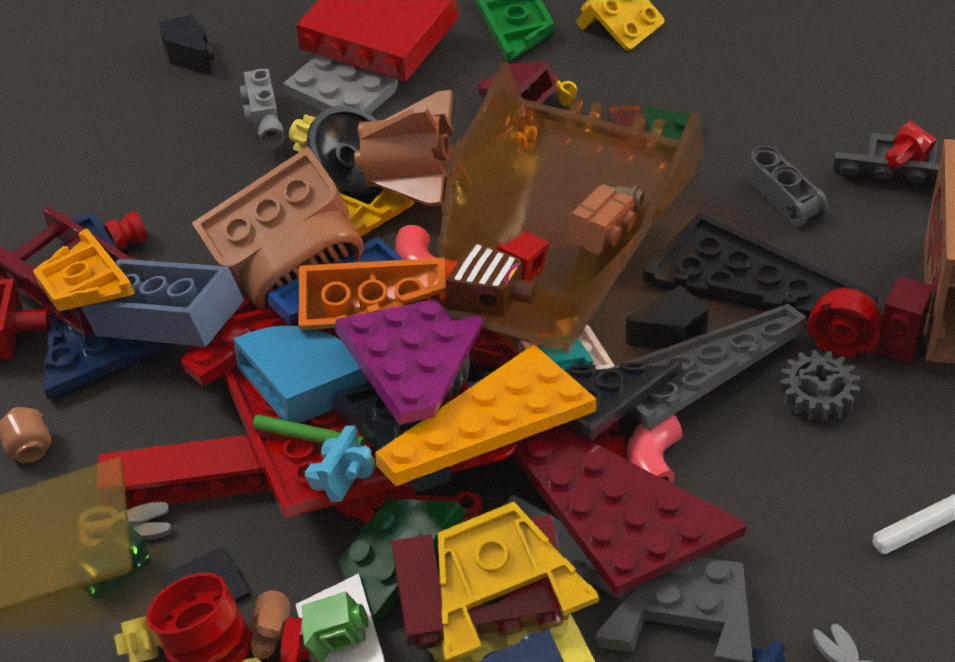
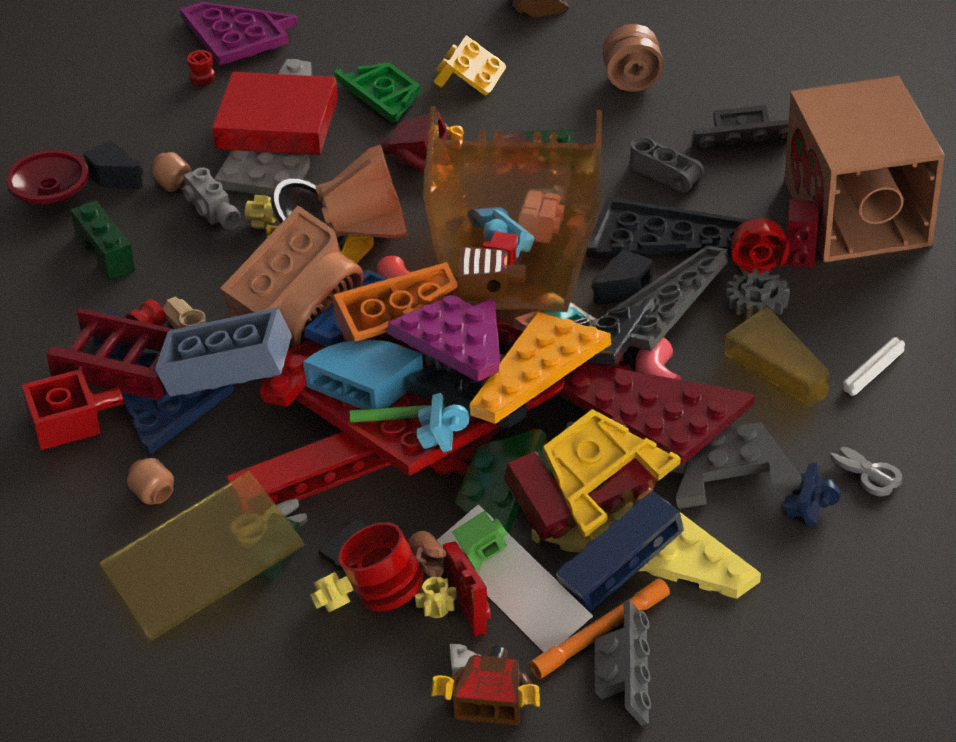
camera: 20 degrees left, 5 degrees down
light orange wing [33,228,135,311] -> none
red axle [885,120,937,168] -> none
none -> dark red dish [6,150,89,205]
none -> dark green arch [71,200,135,280]
none -> nougat head [151,152,191,192]
none -> tan piece [163,296,206,329]
none -> dark azure slope [467,207,509,227]
none -> medium azure hips [483,209,535,258]
none -> nougat wheel [602,24,663,92]
none -> clear yellow slope [725,307,829,409]

